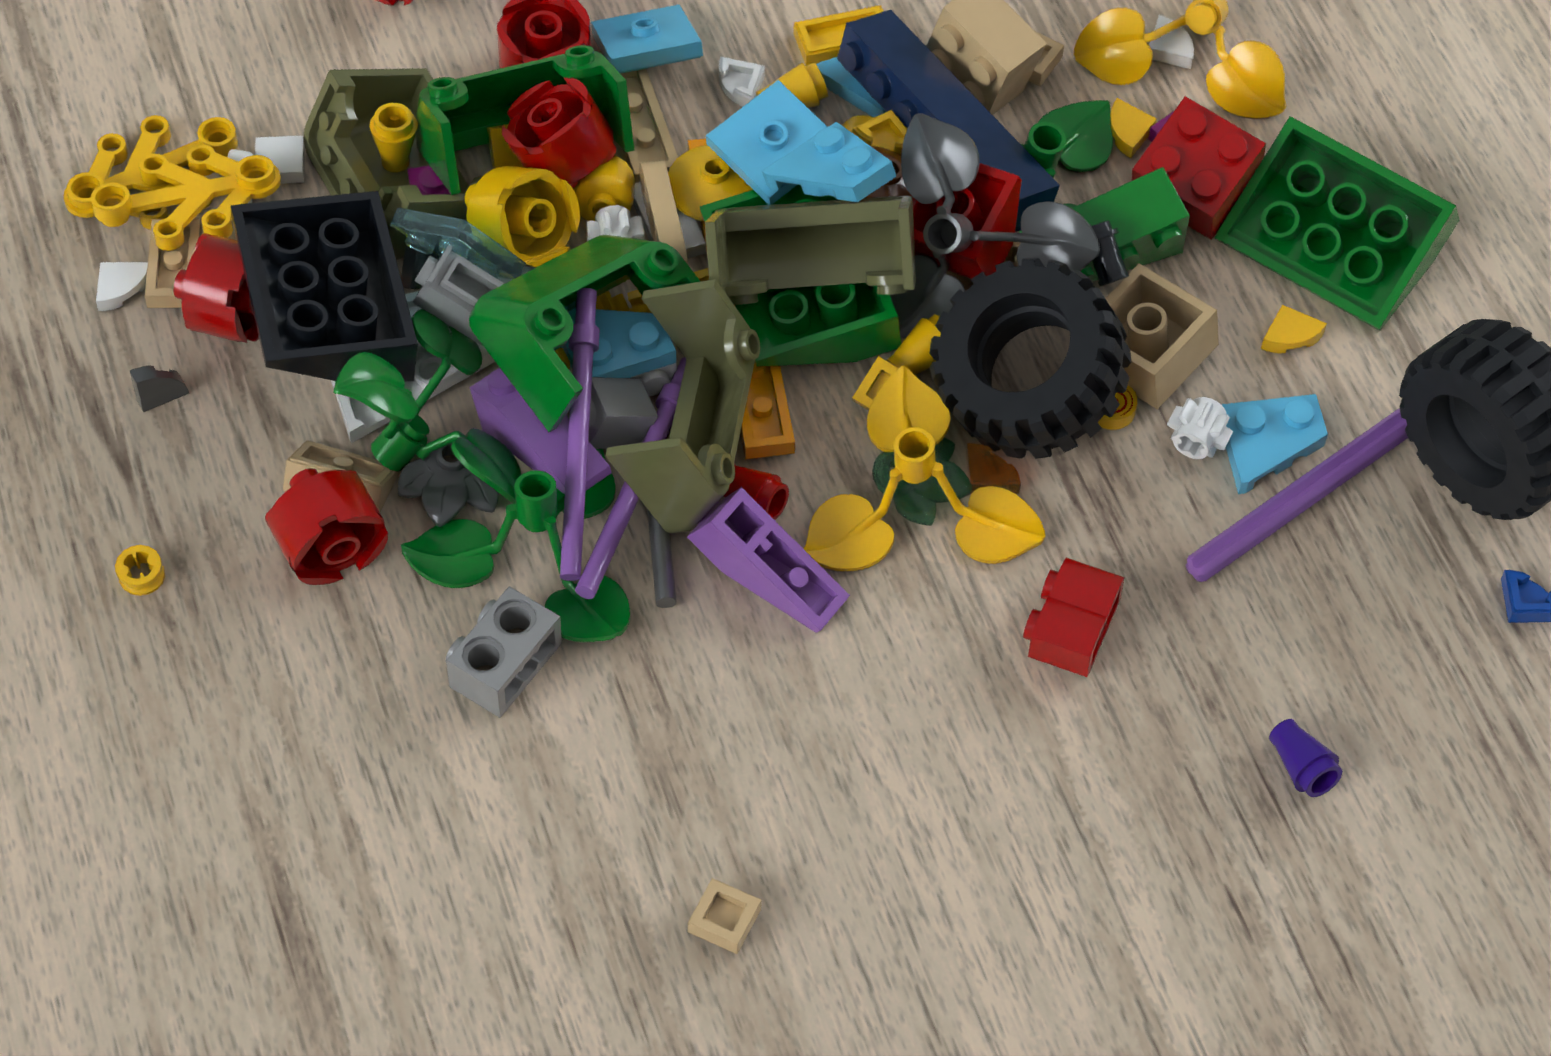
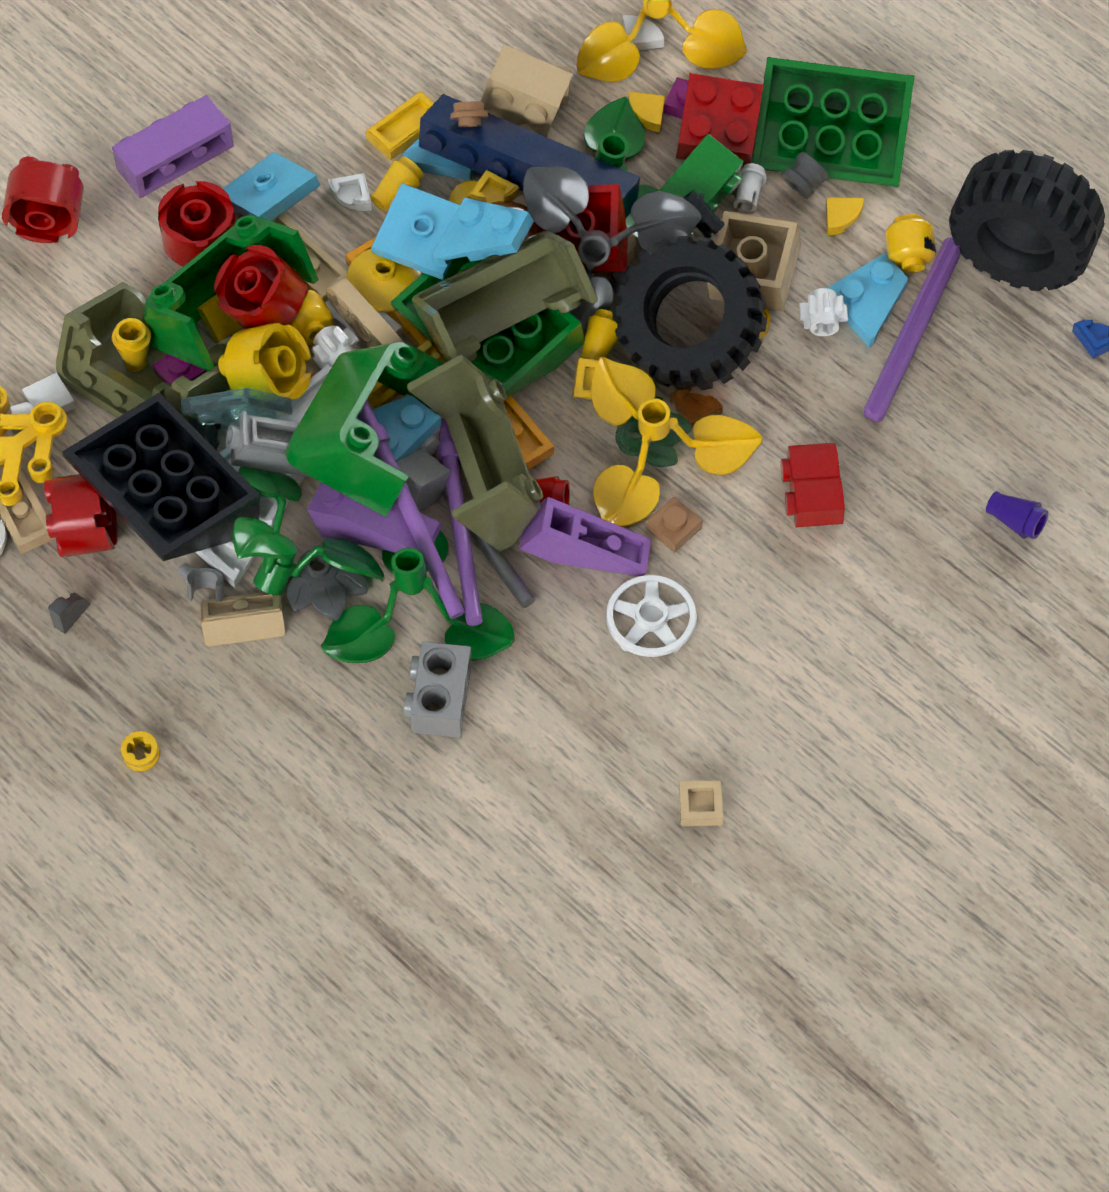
camera: 25 degrees left, 5 degrees up
red brick [265,468,388,585] -> none
none -> light grey piece [178,563,224,603]
none -> medium nougat plate [450,101,488,127]
none -> white wheel [606,575,697,657]
none -> medium nougat plate [646,496,703,553]
none -> white pin [733,163,767,214]
none -> dark grey wheel [781,152,828,199]
none -> yellow head [885,214,936,273]

